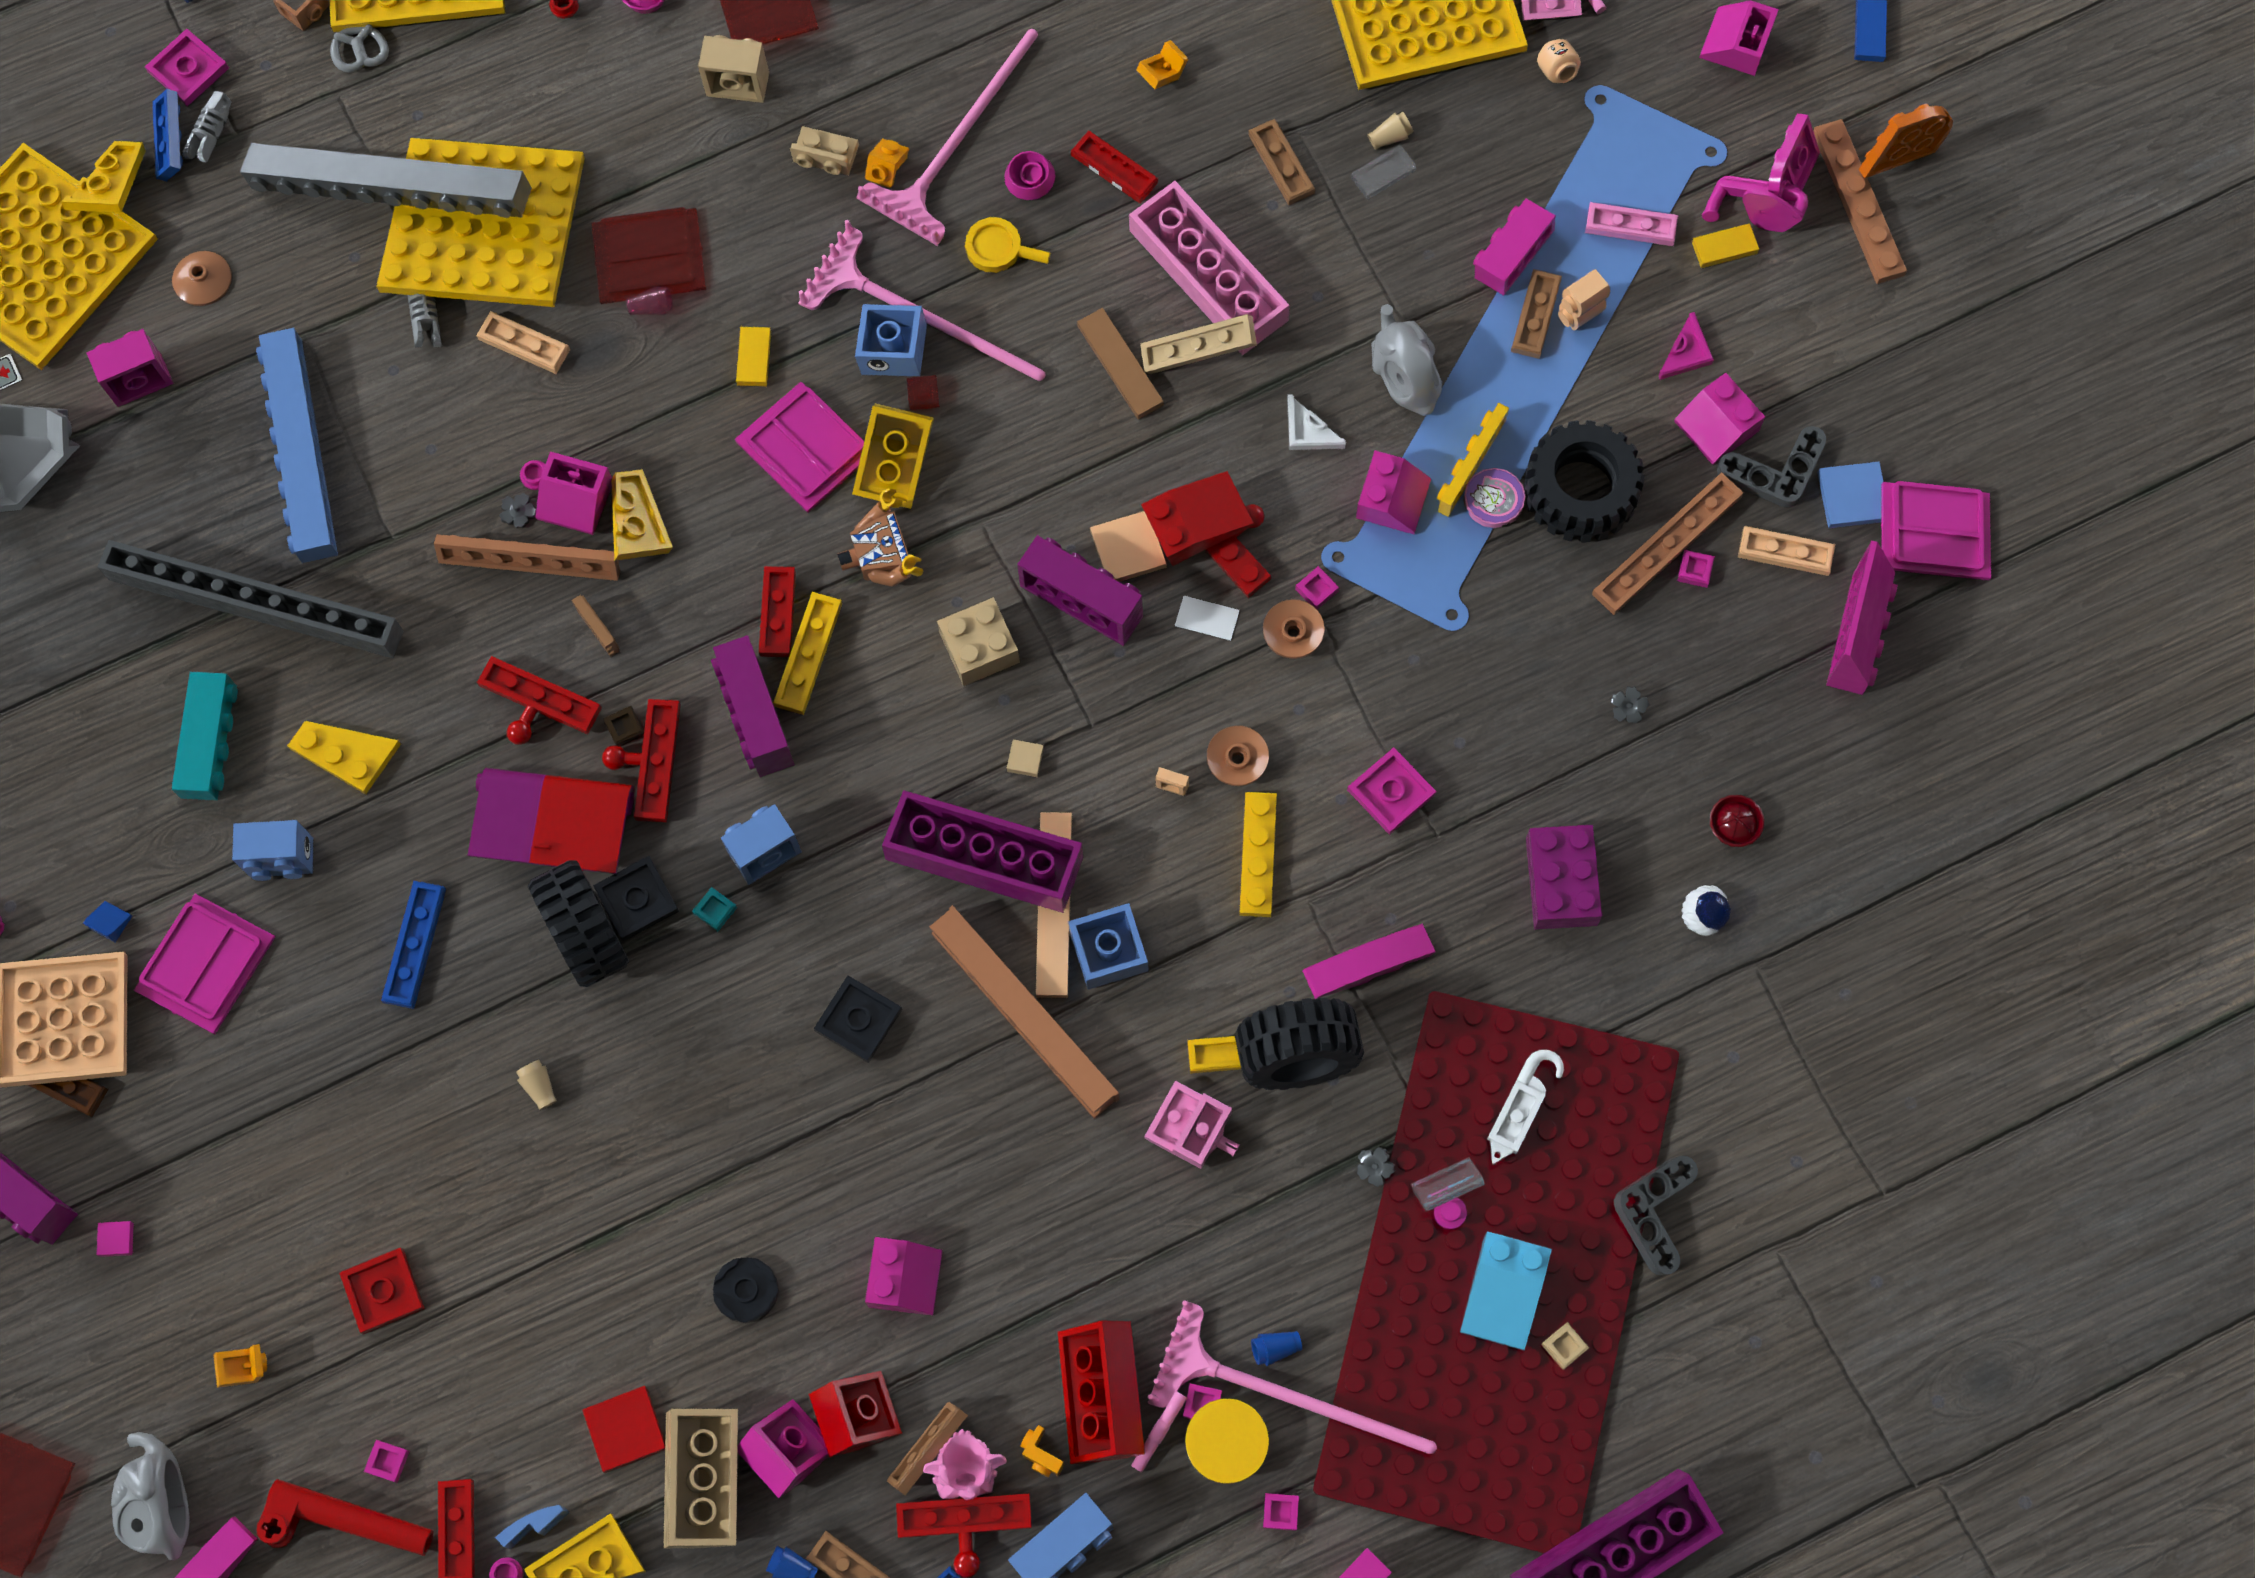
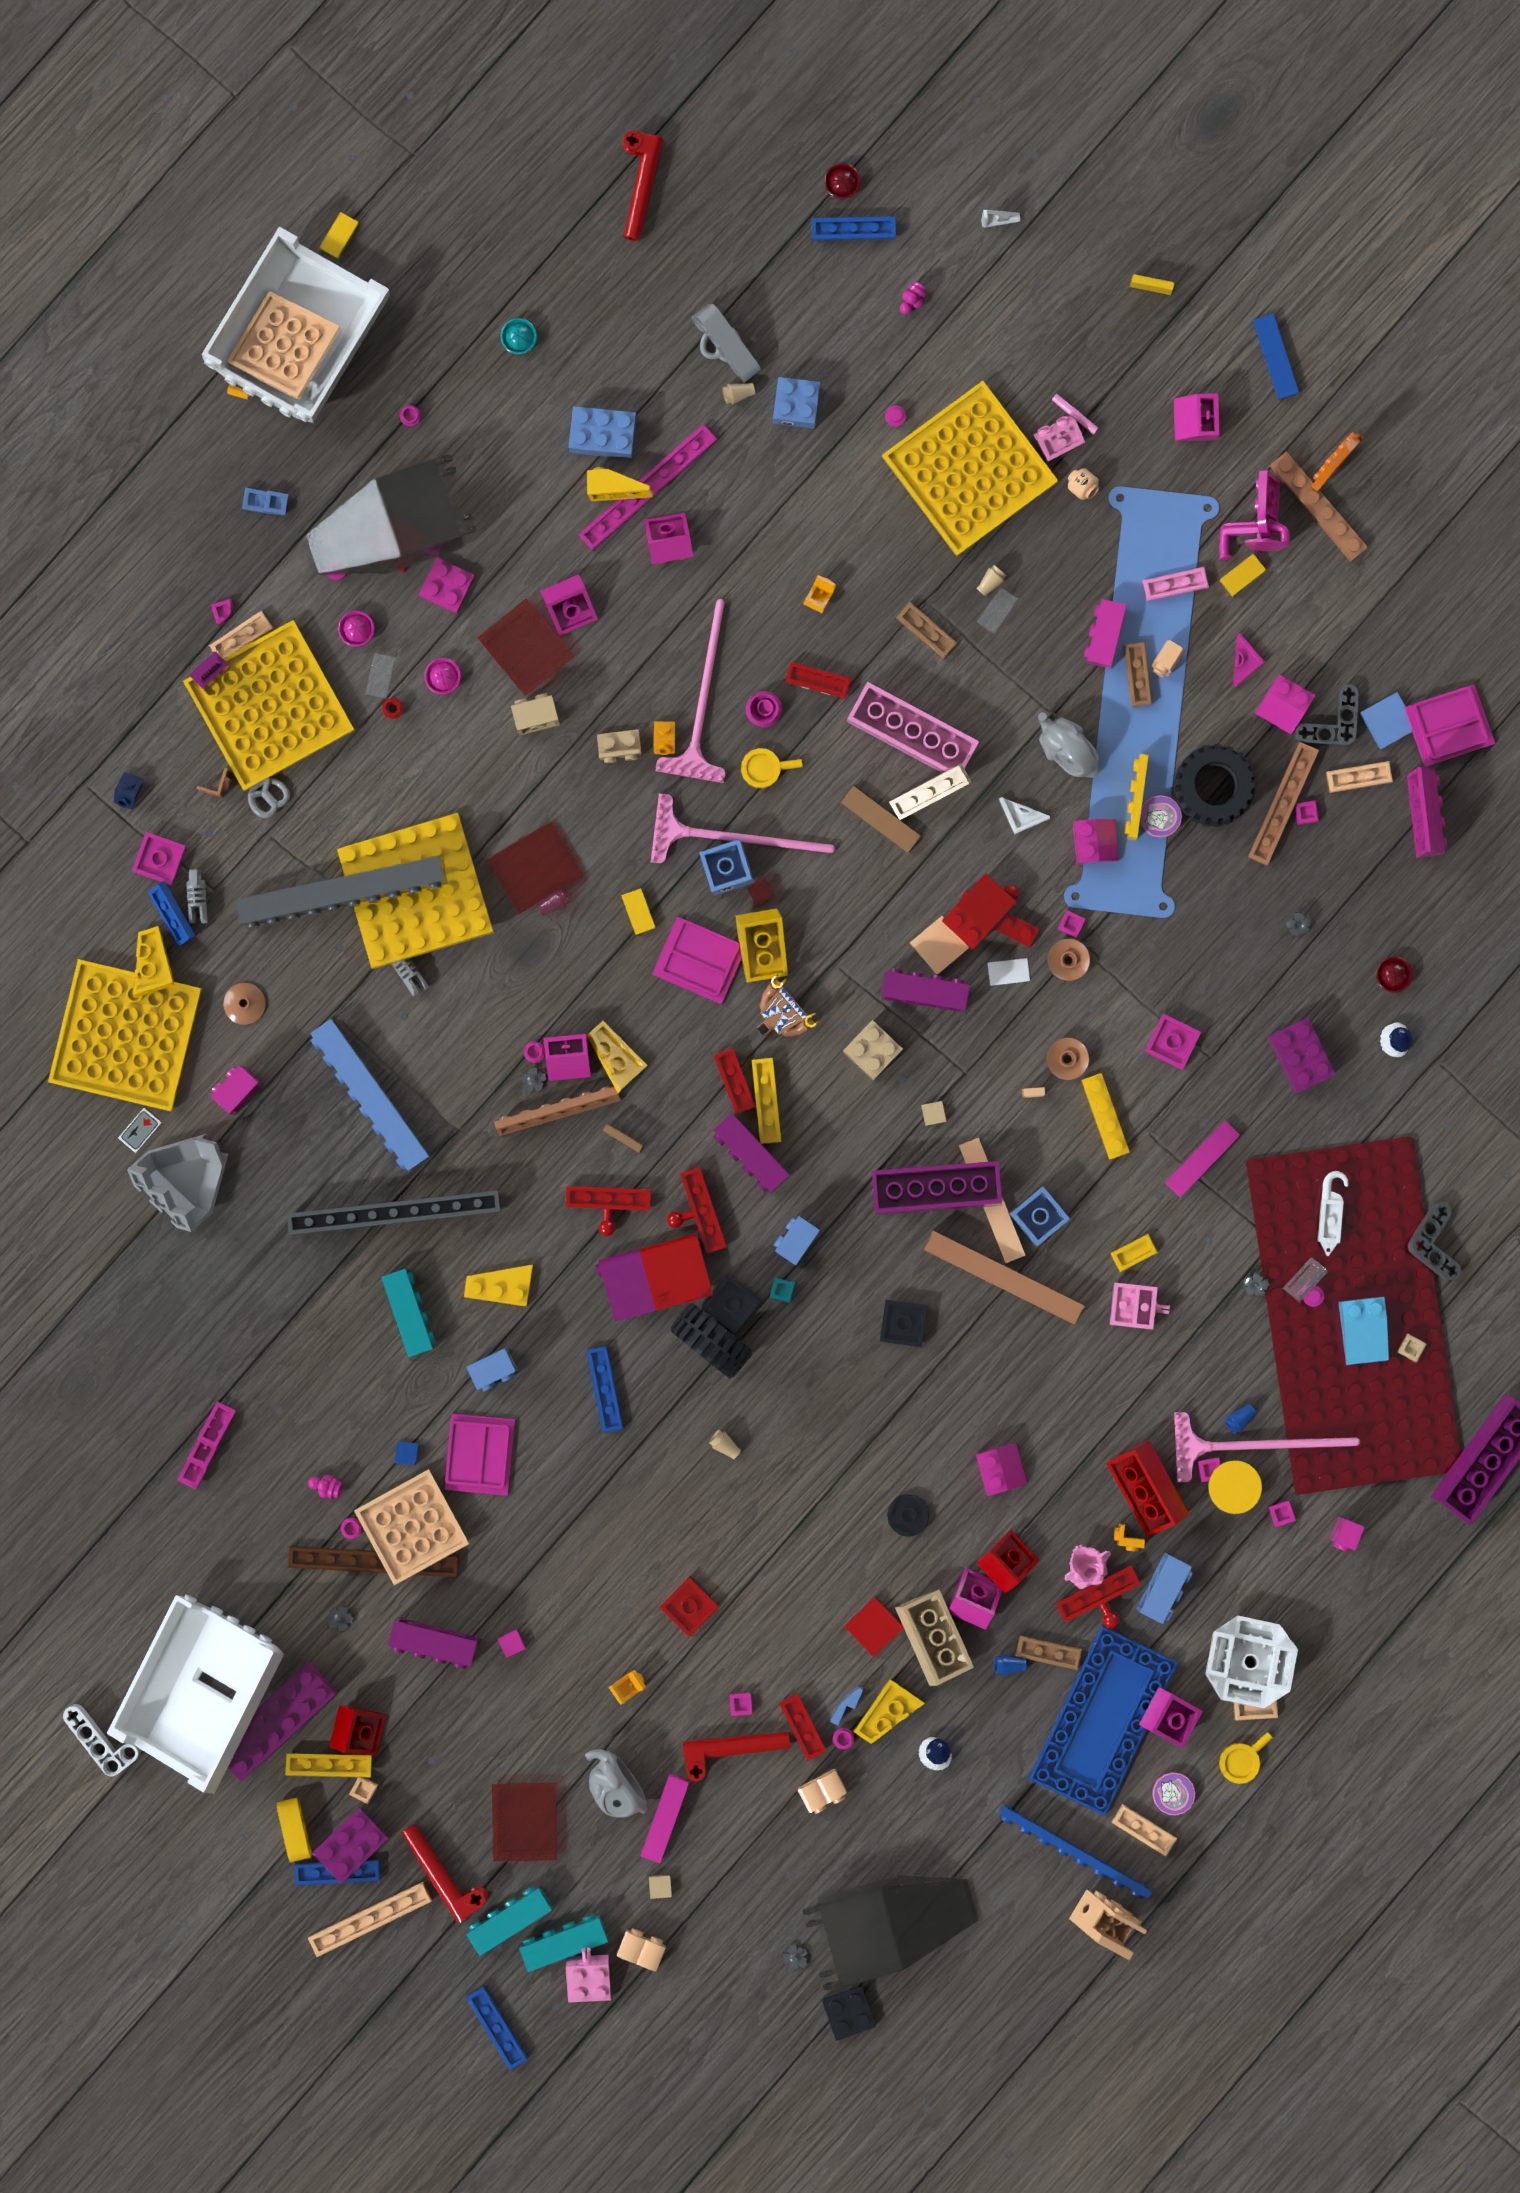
camera: 25 degrees left, 15 degrees up
light nougat tile [476,311,570,374] -> none
dark brown tile [603,706,644,746] -> none
medium nougat tile [887,1402,968,1495] -> none
bright pink piece [1131,1391,1187,1472] -> none
black tyre [1235,998,1364,1090] -> none

